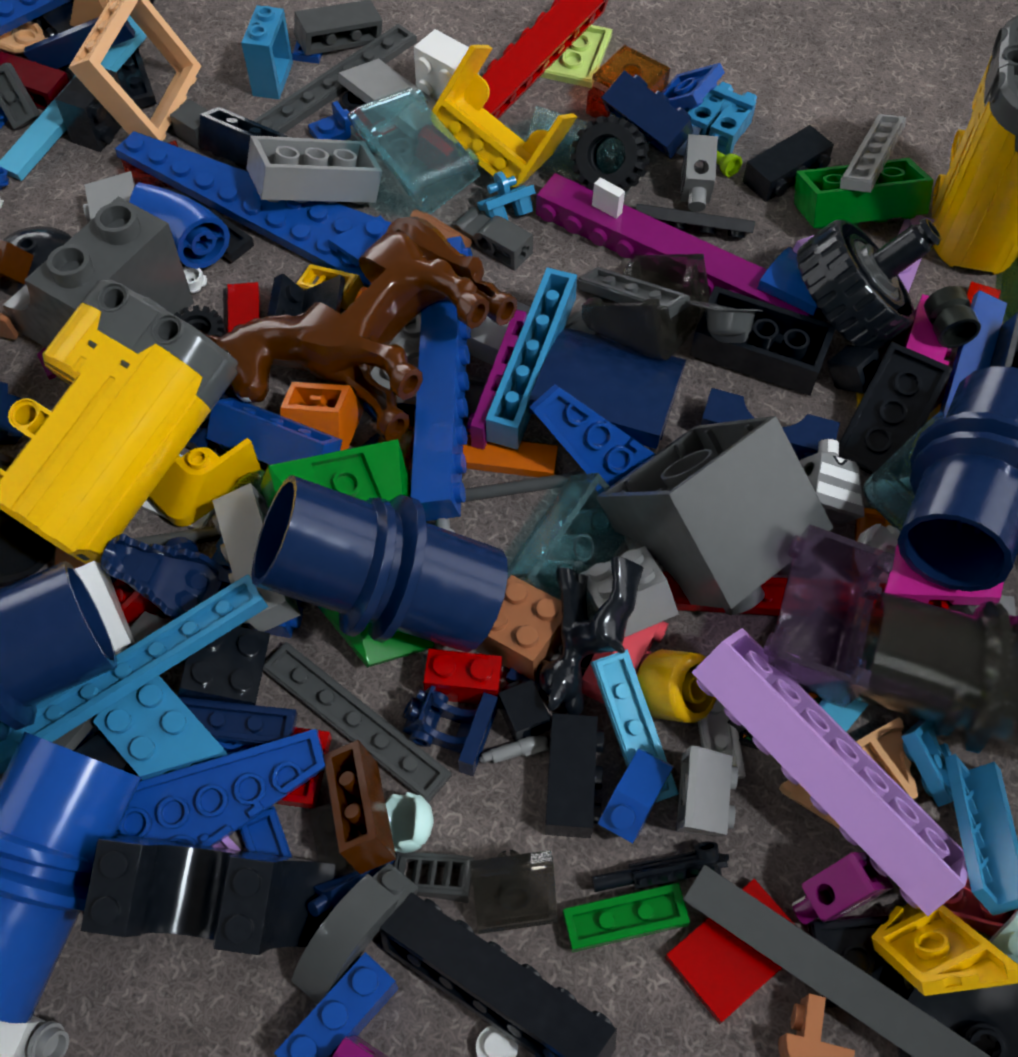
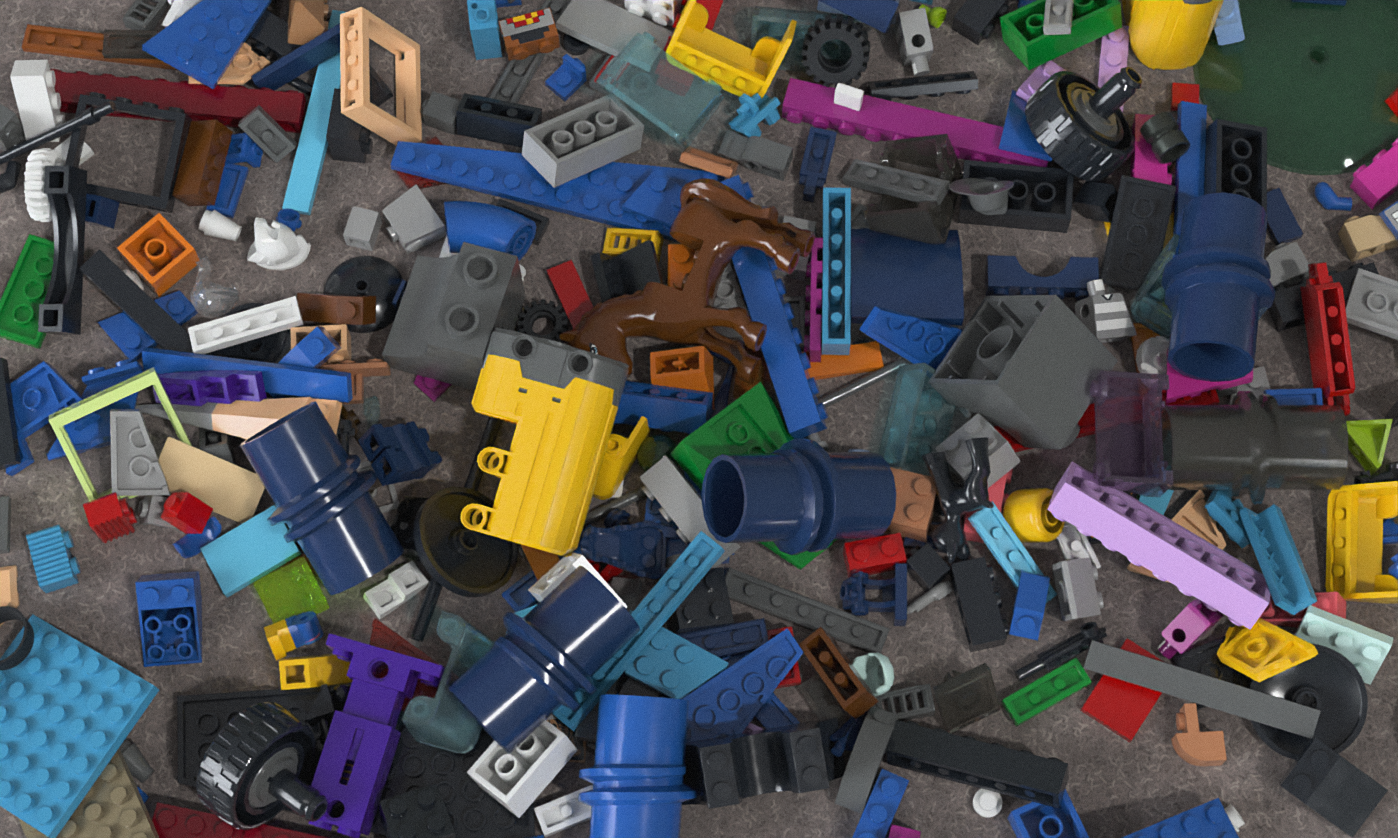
camera: 15 degrees left, 10 degrees up
none -> light grey panel [343,206,382,251]
none -> brick [499,7,560,61]
none -> dark blue hinge [799,127,837,202]

